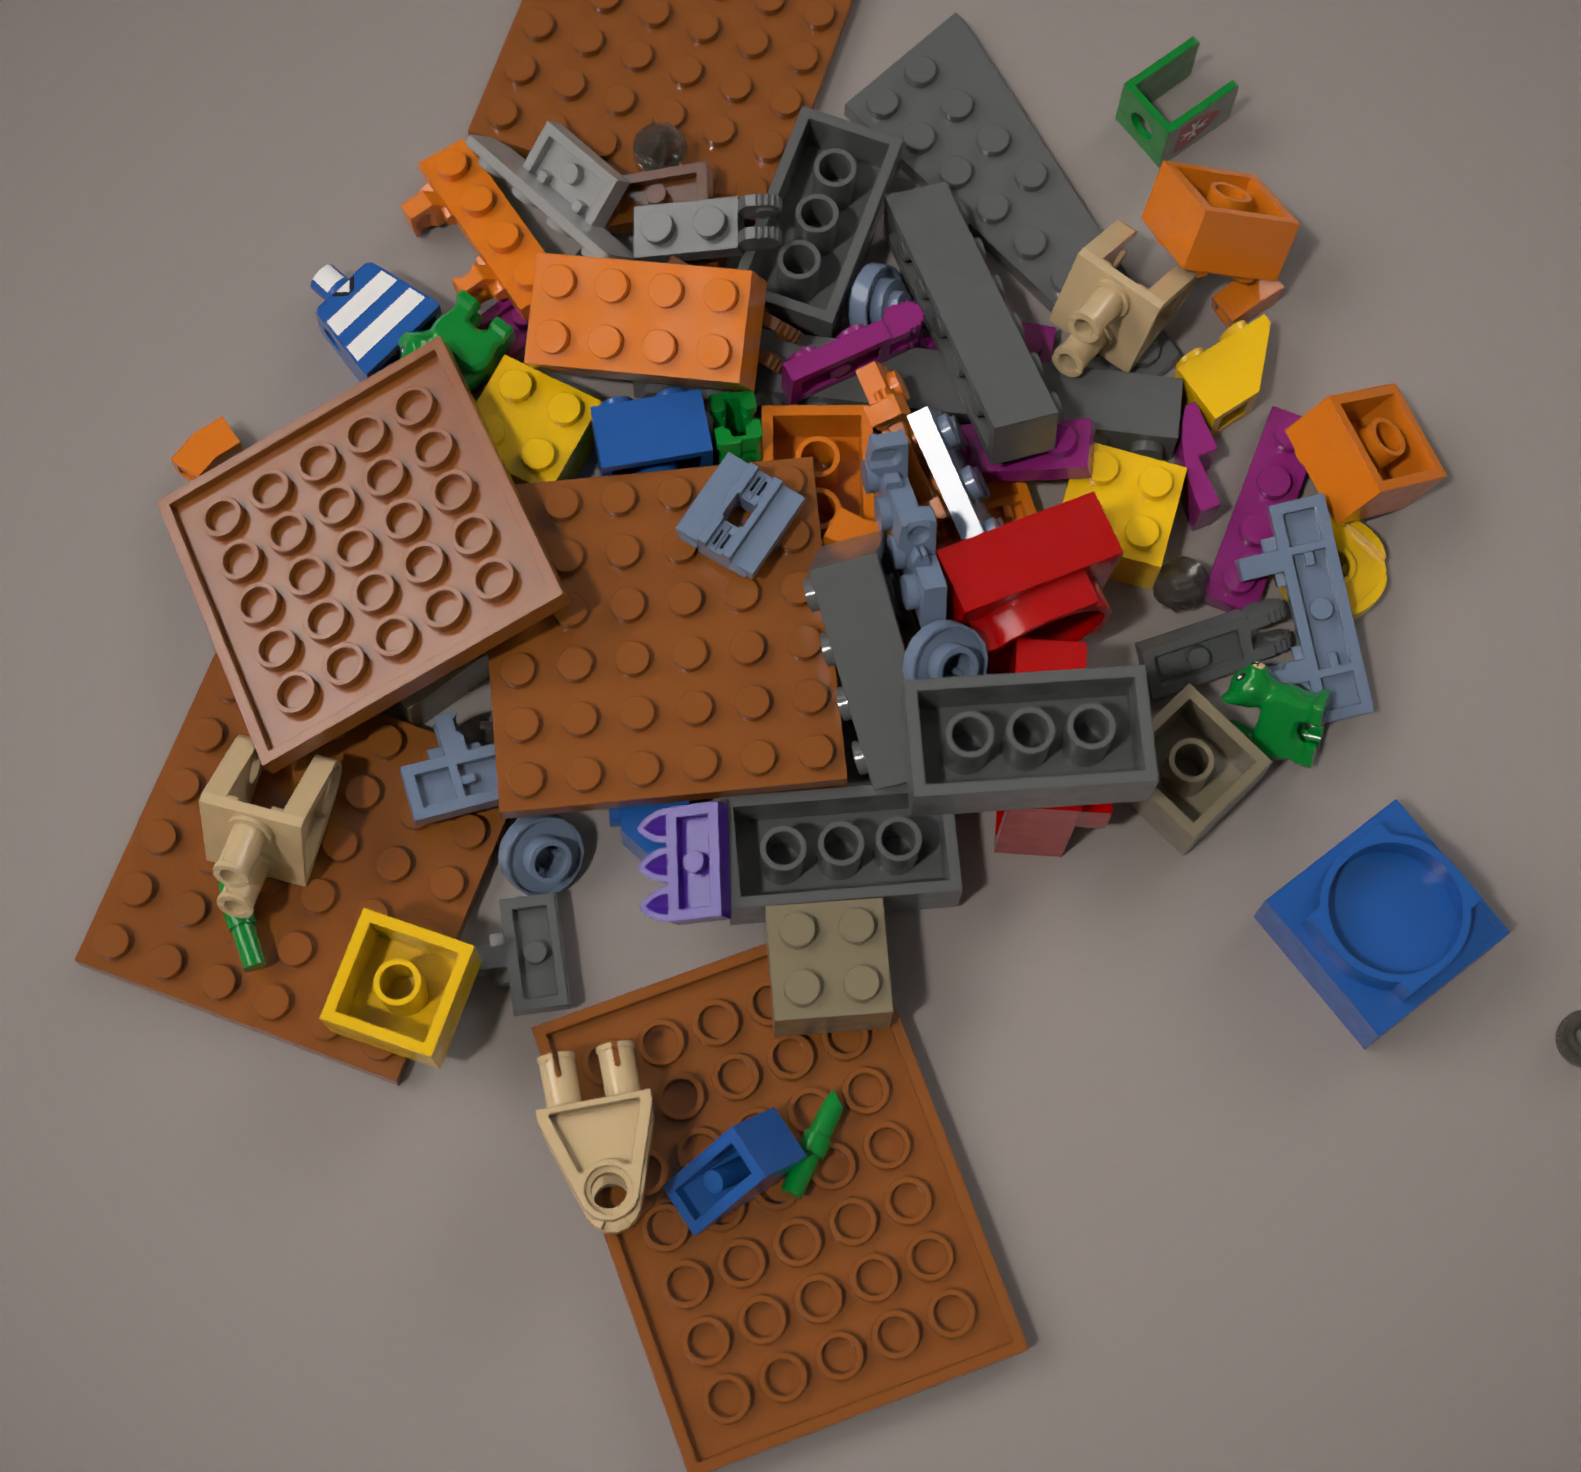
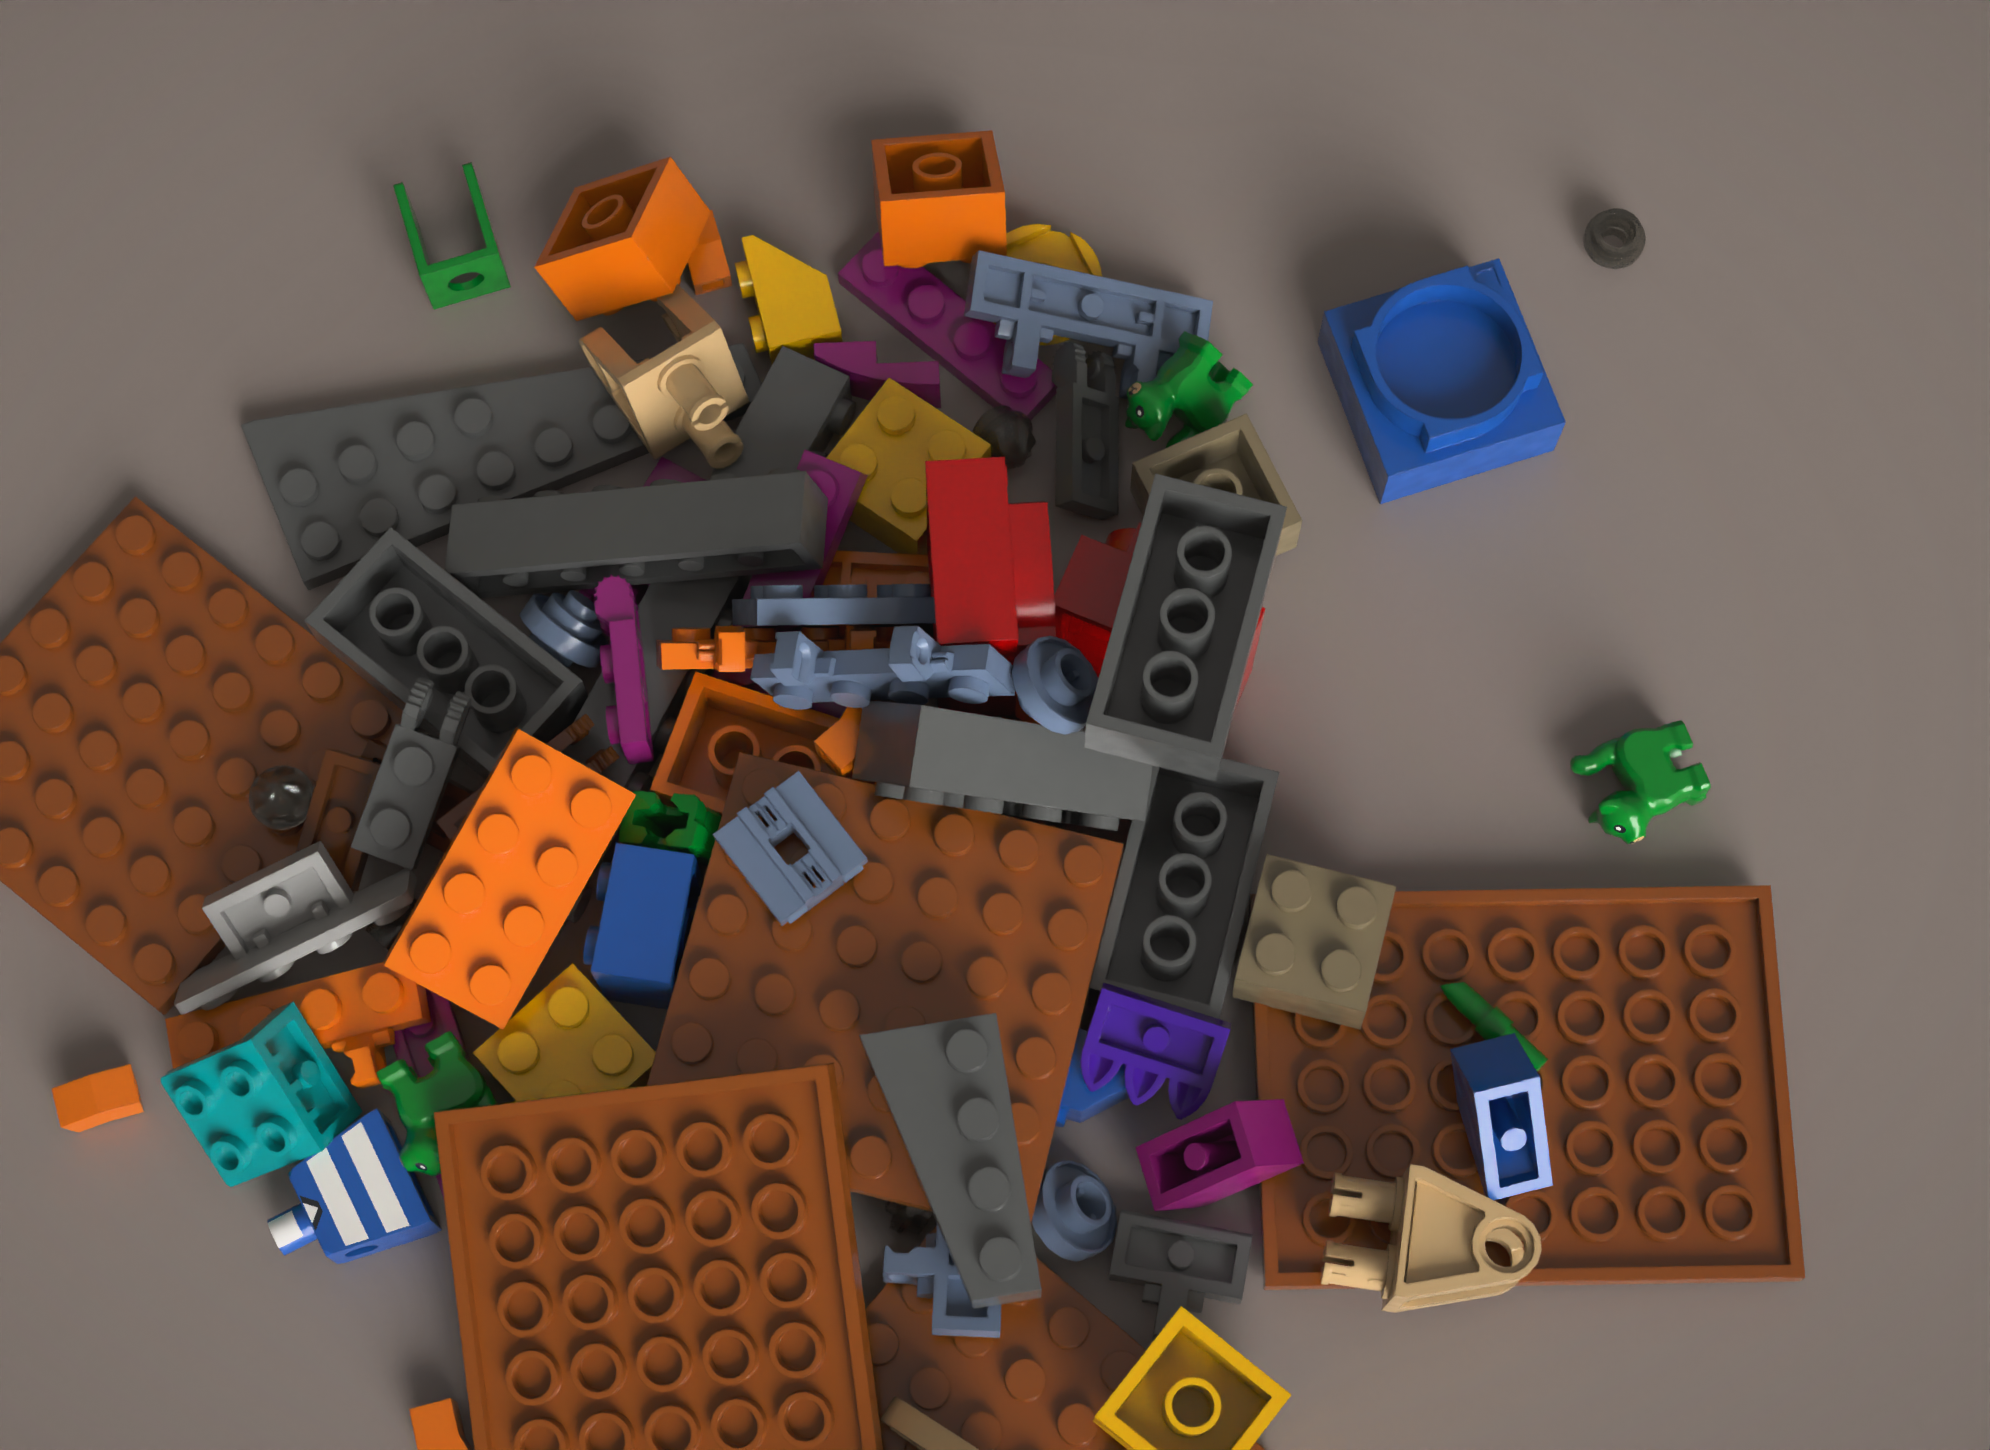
camera: 65 degrees left, 0 degrees up
none -> orange piece [51,1064,144,1133]
none -> teal bracket [160,1001,363,1187]
none -> dark grey wedge [859,1013,1042,1309]
none -> magenta brick [1135,1099,1304,1211]
none -> green animal [1570,720,1711,844]

